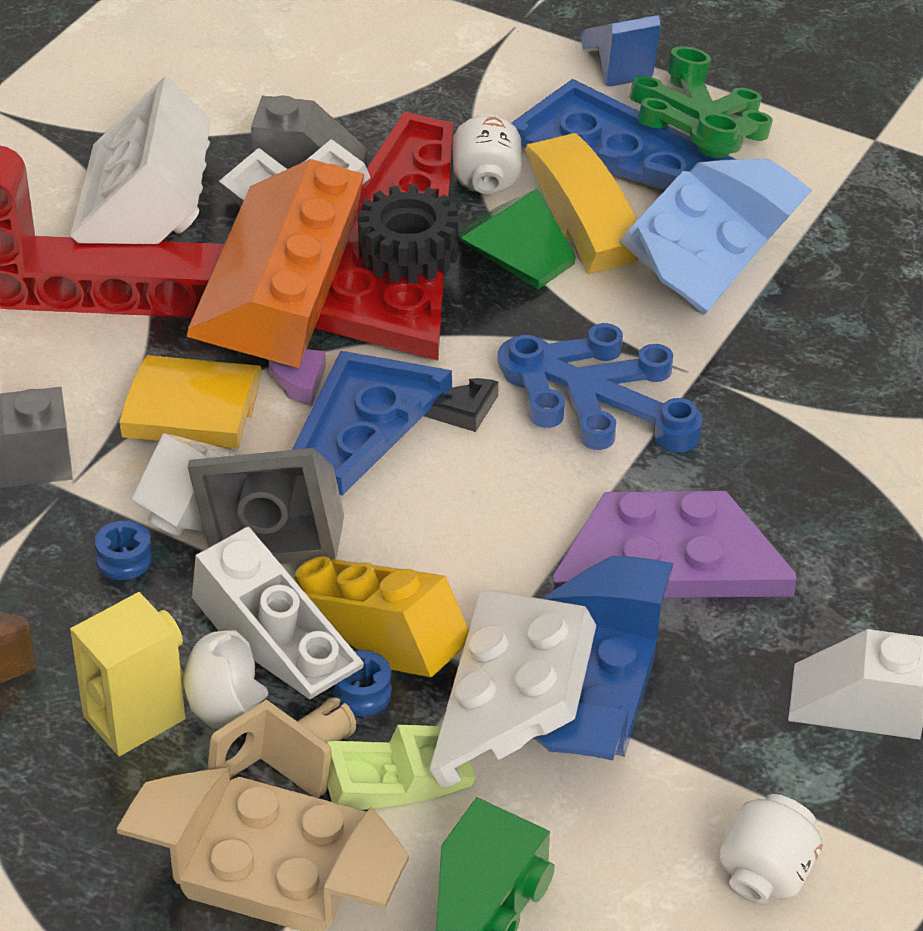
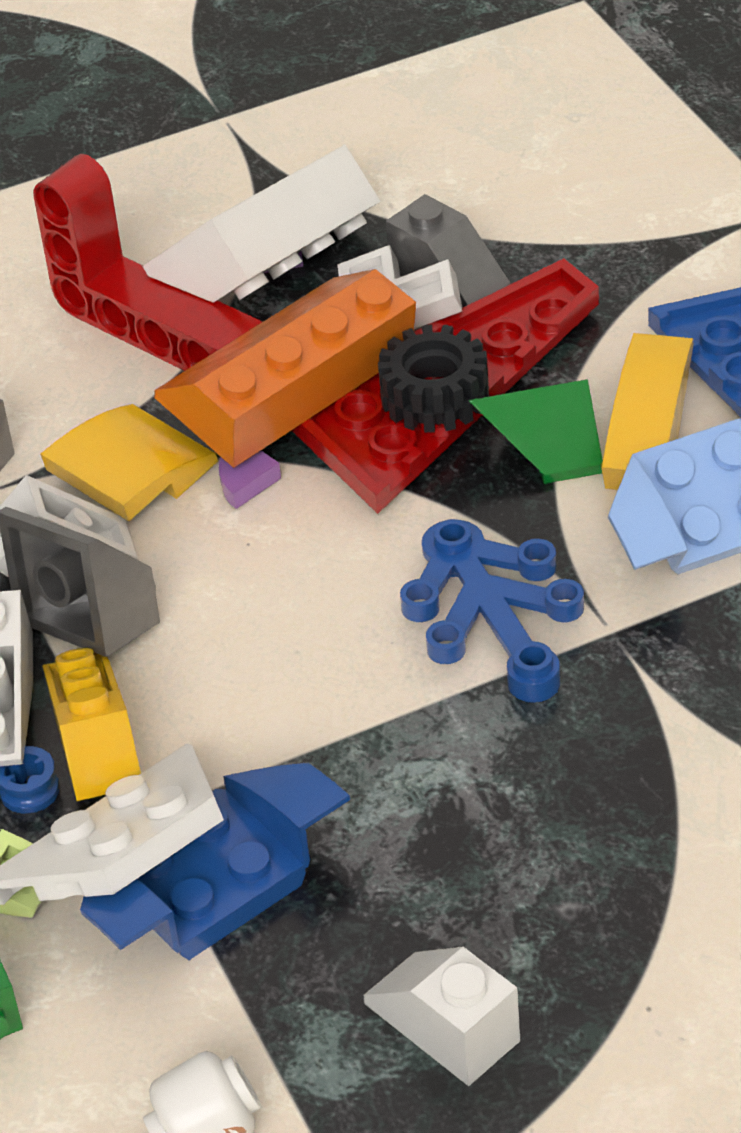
camera: 40 degrees right, 0 degrees up
blue wing [292,351,453,496] -> none
black tile [424,378,499,432] -> none
white head [453,114,522,194] -> none
medium lavender wing [553,491,797,598] -> none

